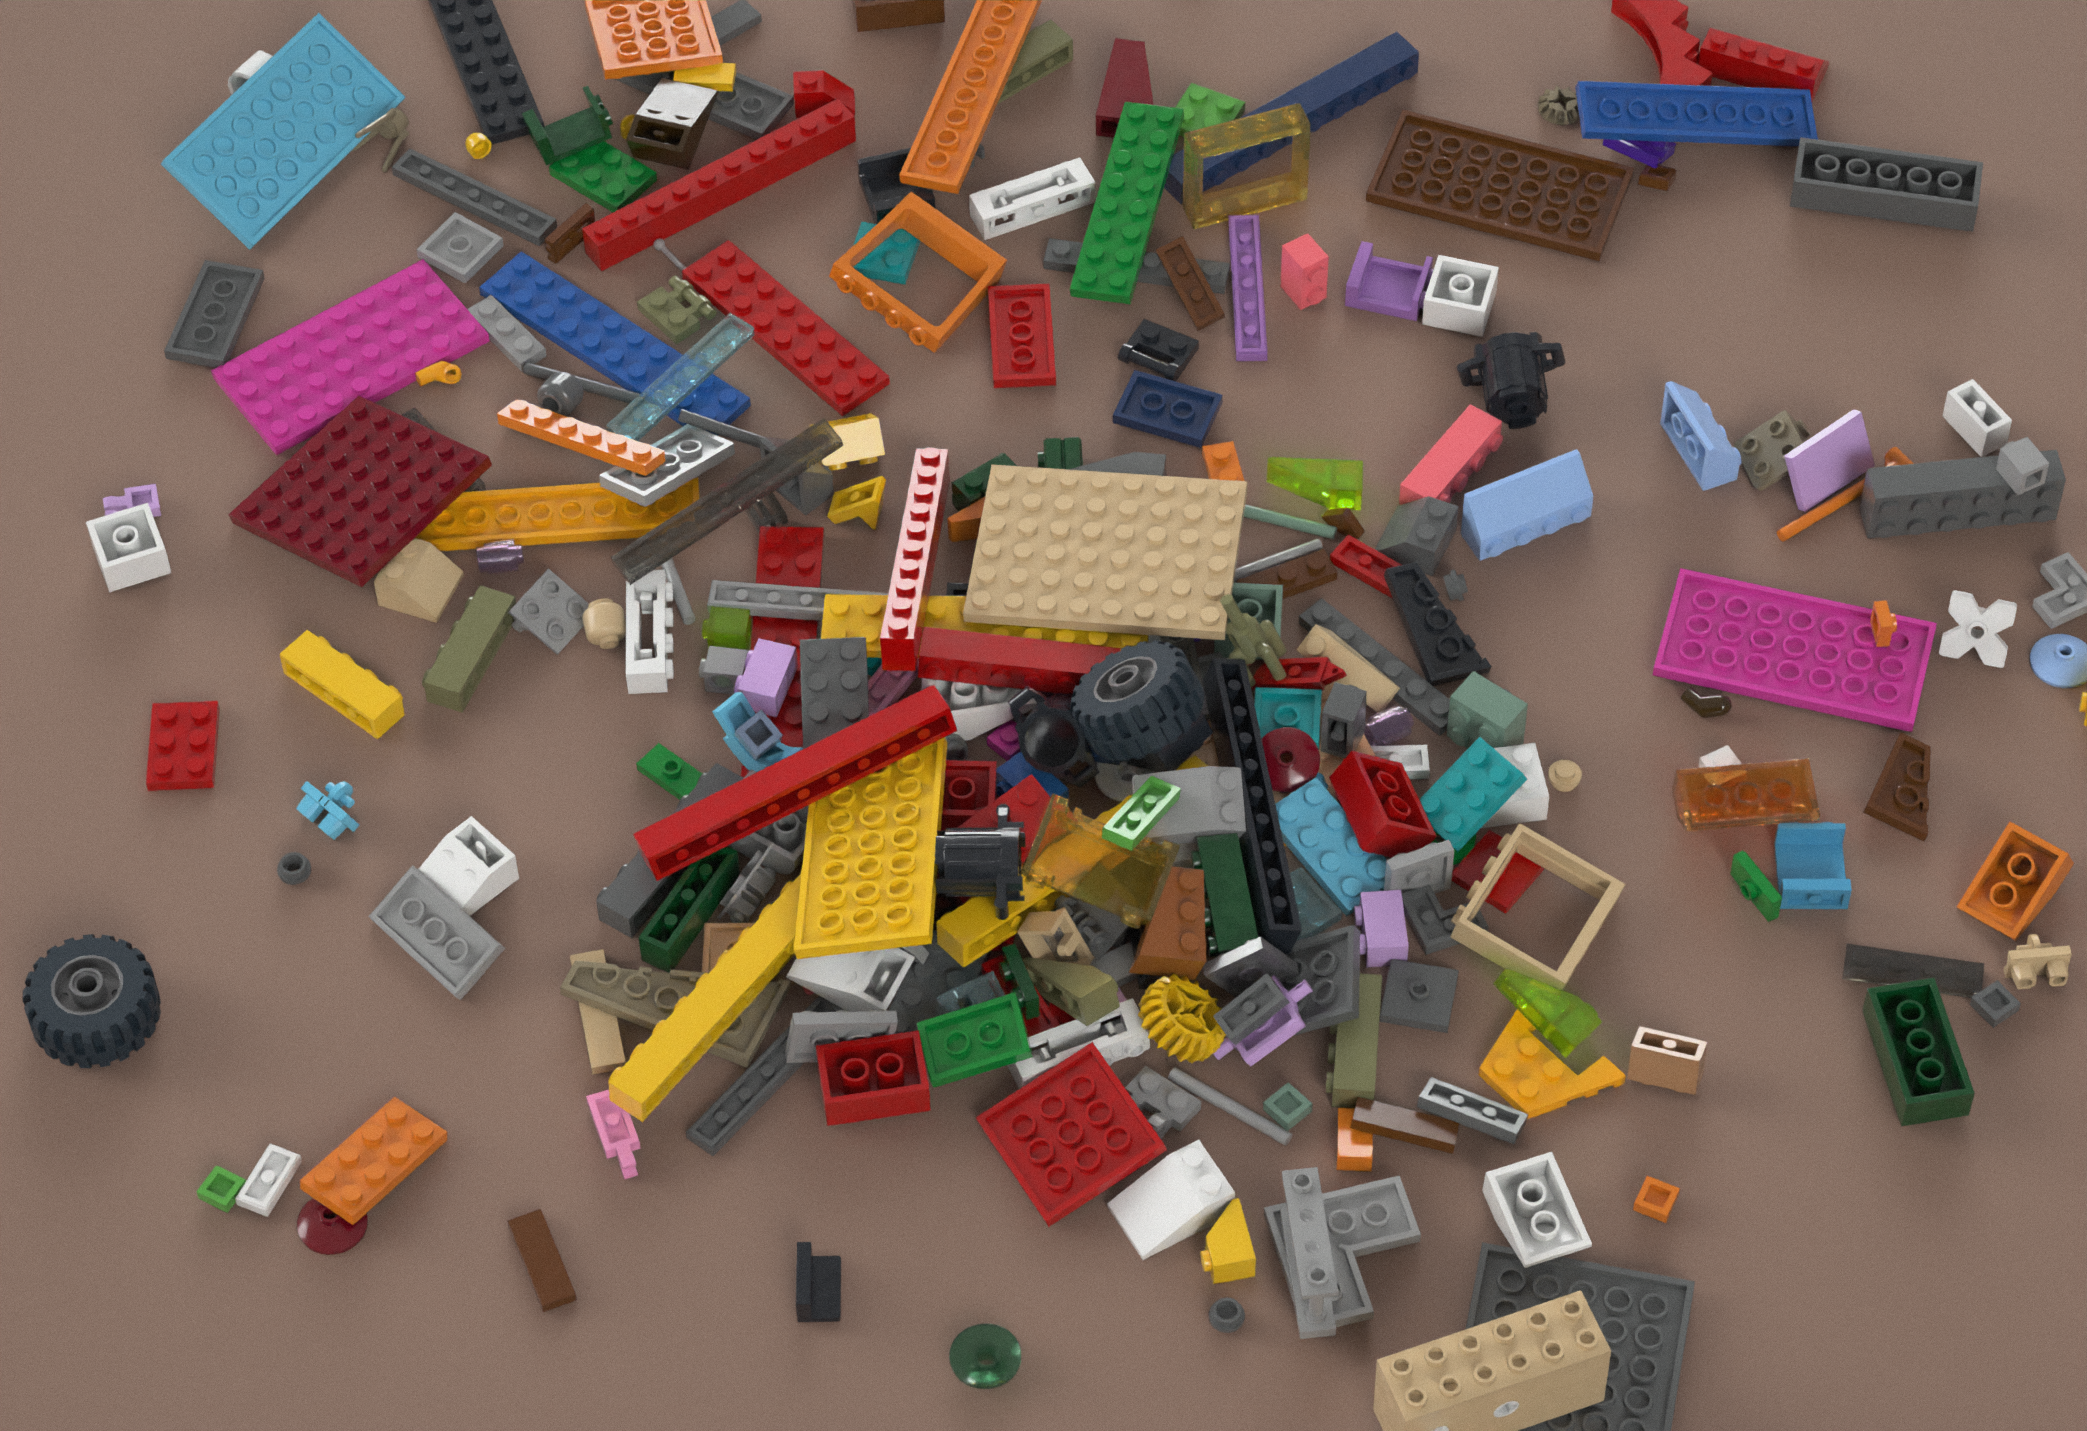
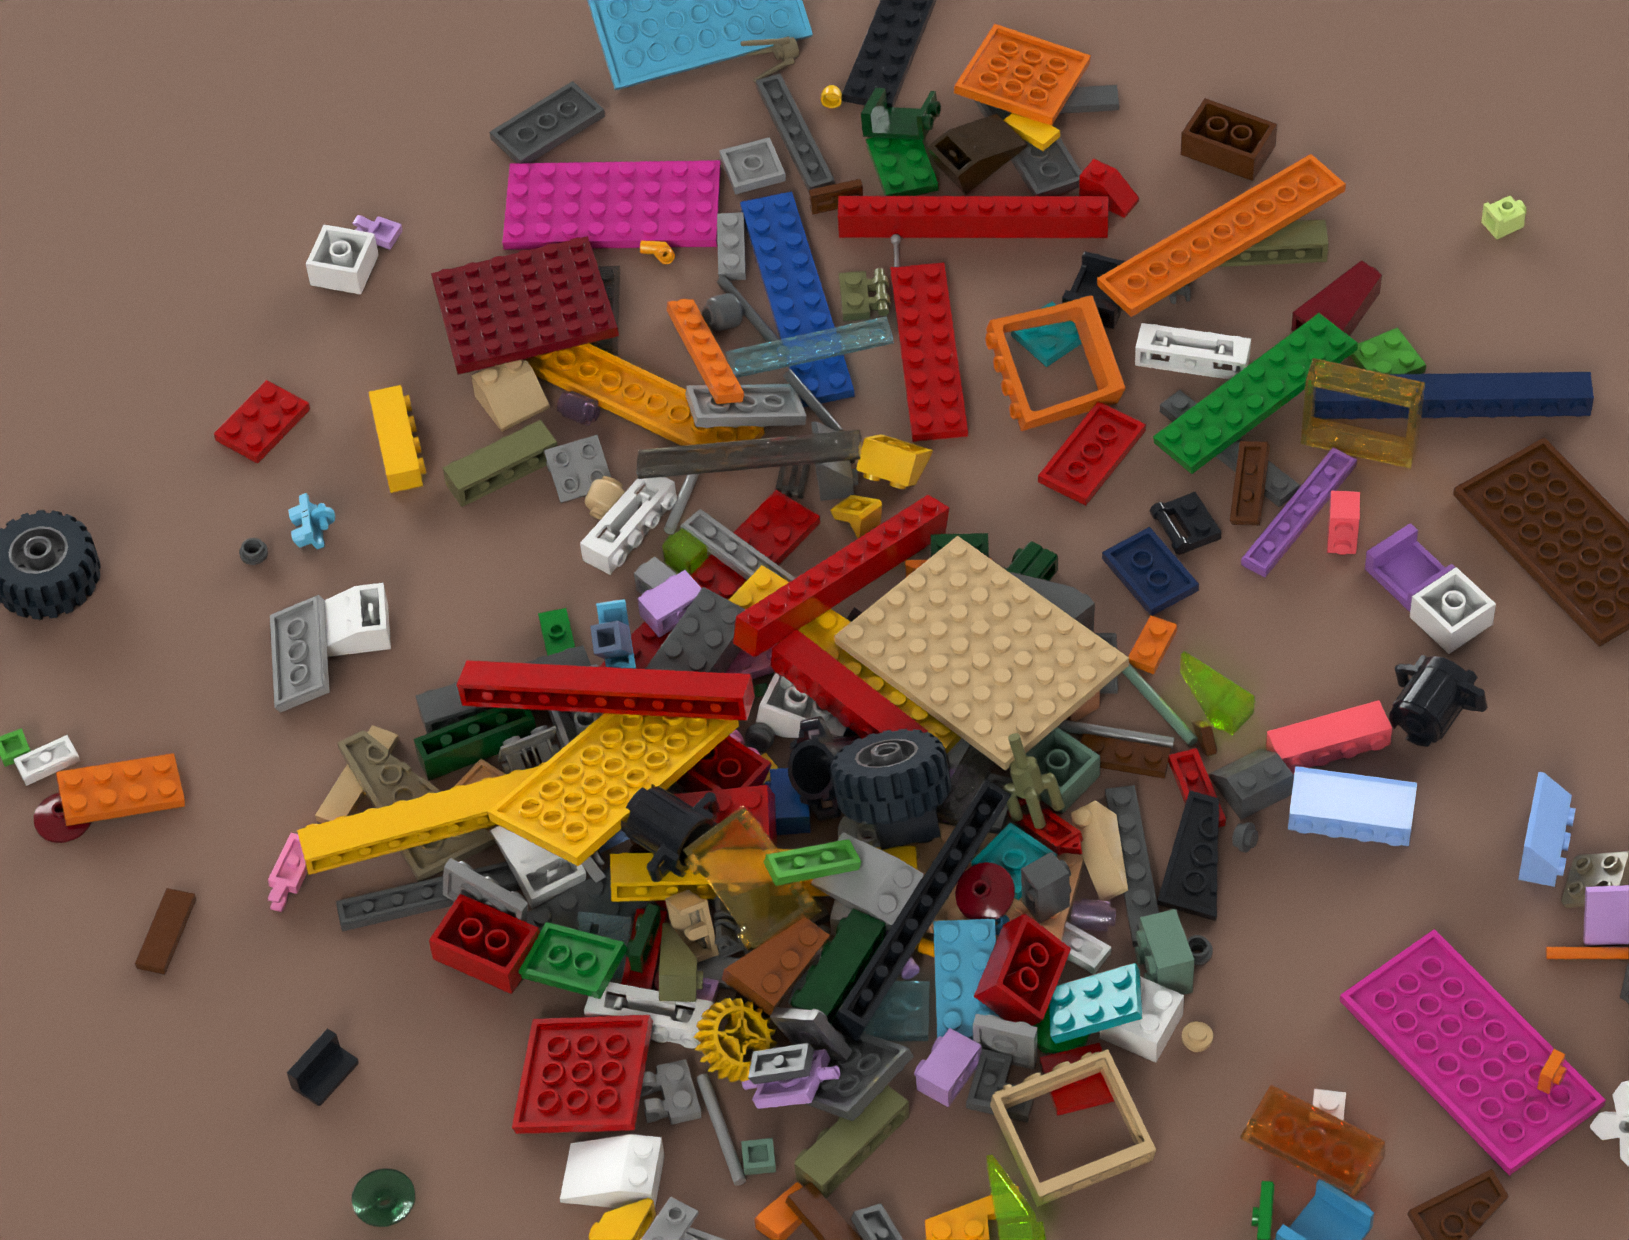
camera: 40 degrees right, 0 degrees up
dark grey plate [1379,959,1459,1033] -> none
dark brown arm [1681,687,1732,718] -> none

